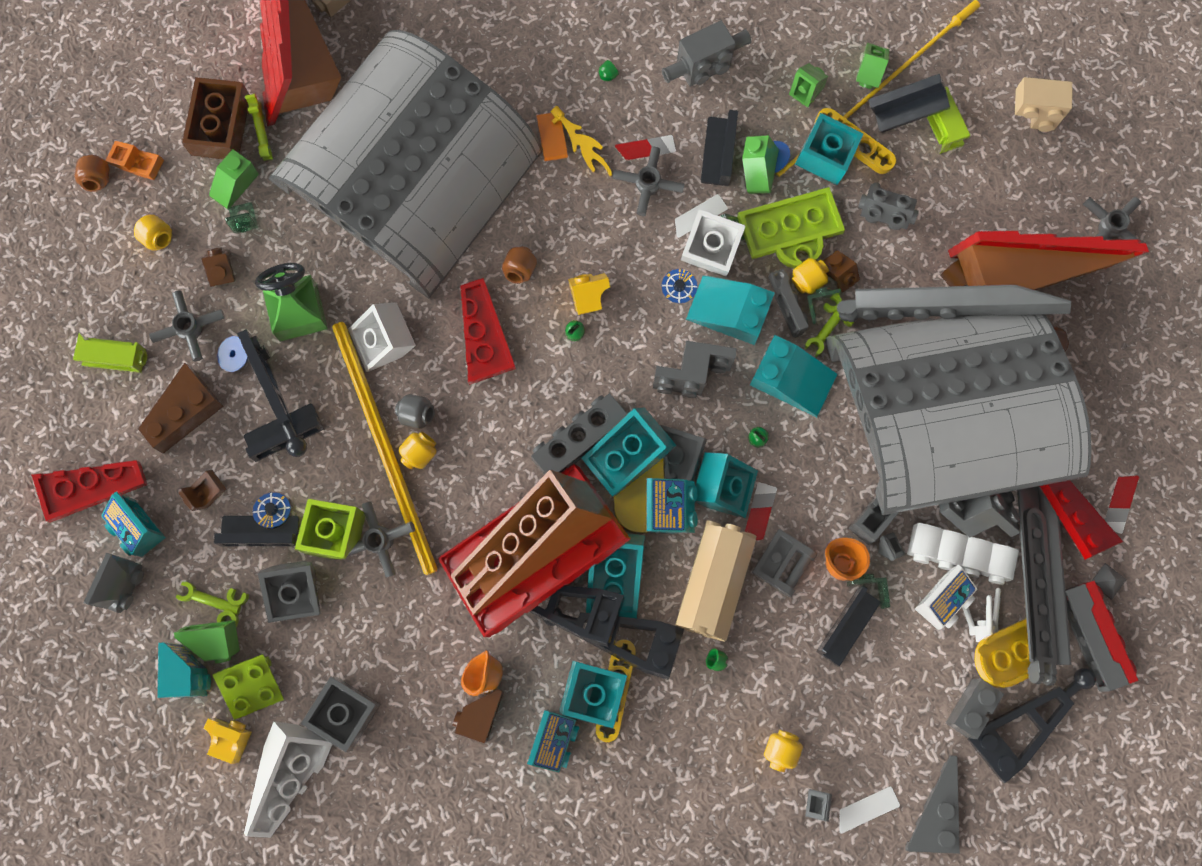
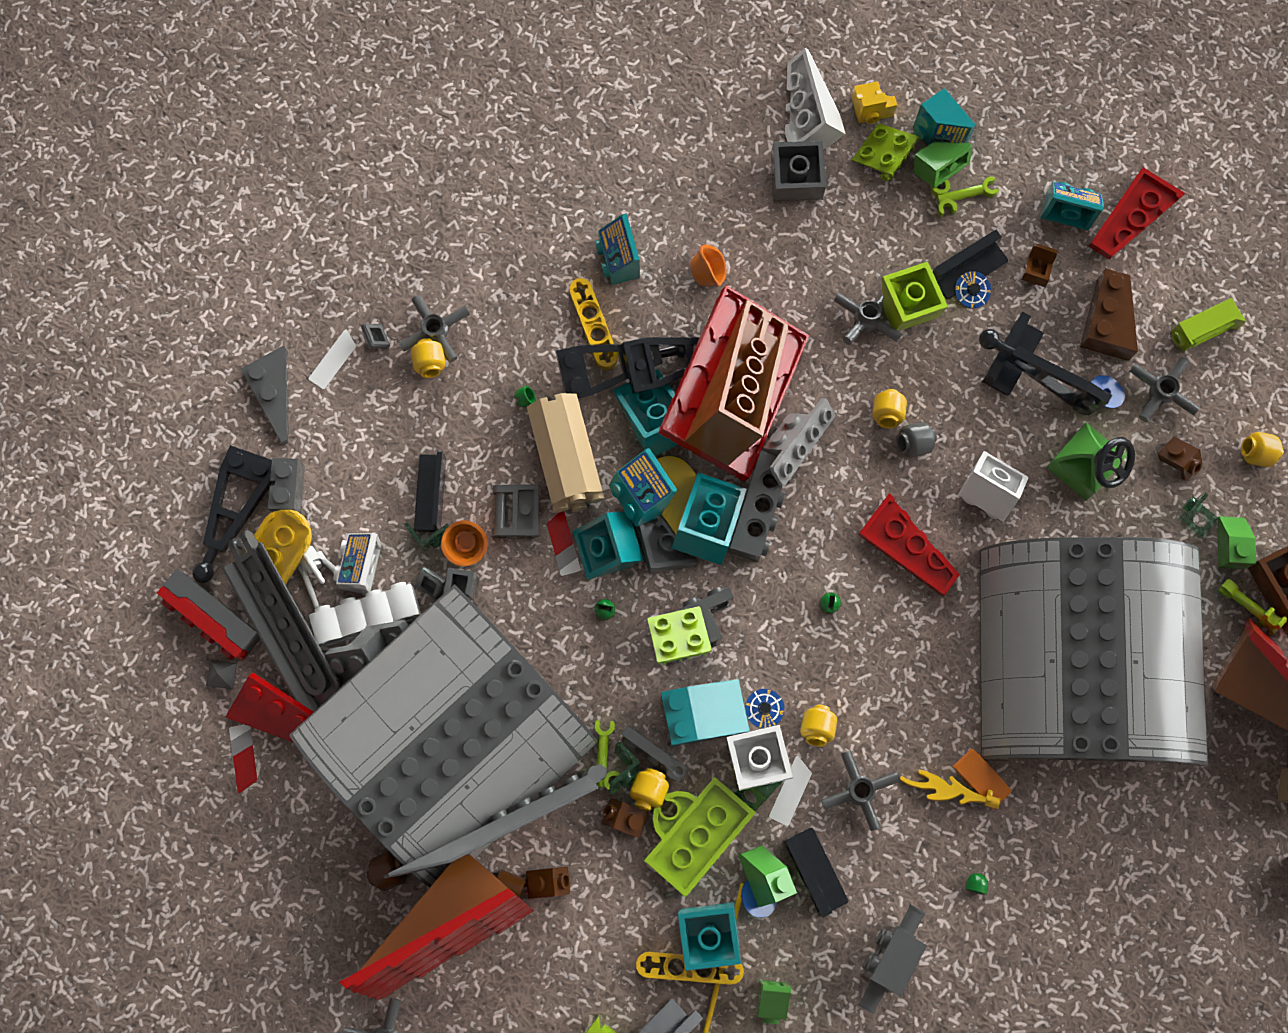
camera: 150 degrees right, 0 degrees up
dark grey slope [83,553,144,613] -> none
dark grey slope [258,561,321,623] -> none
yellow axle [332,322,438,575] -> none
reddish brown slope [452,690,504,743] -> none
dark orange head [502,246,537,284] -> none
teal slope [559,661,627,729] -> none
yellow brick [568,273,610,315] -> none
red sticker [615,135,676,160] -> none
teal slope [750,335,838,418] -> none
dark grey brick [858,182,919,230] -> none
none -> dark grey bar [399,295,470,363]
none -> reddish brown bracket [526,867,571,899]
none -> hinge [647,606,712,665]
none -> light grey bracket [763,398,835,486]
none -> yellow head [800,705,837,747]

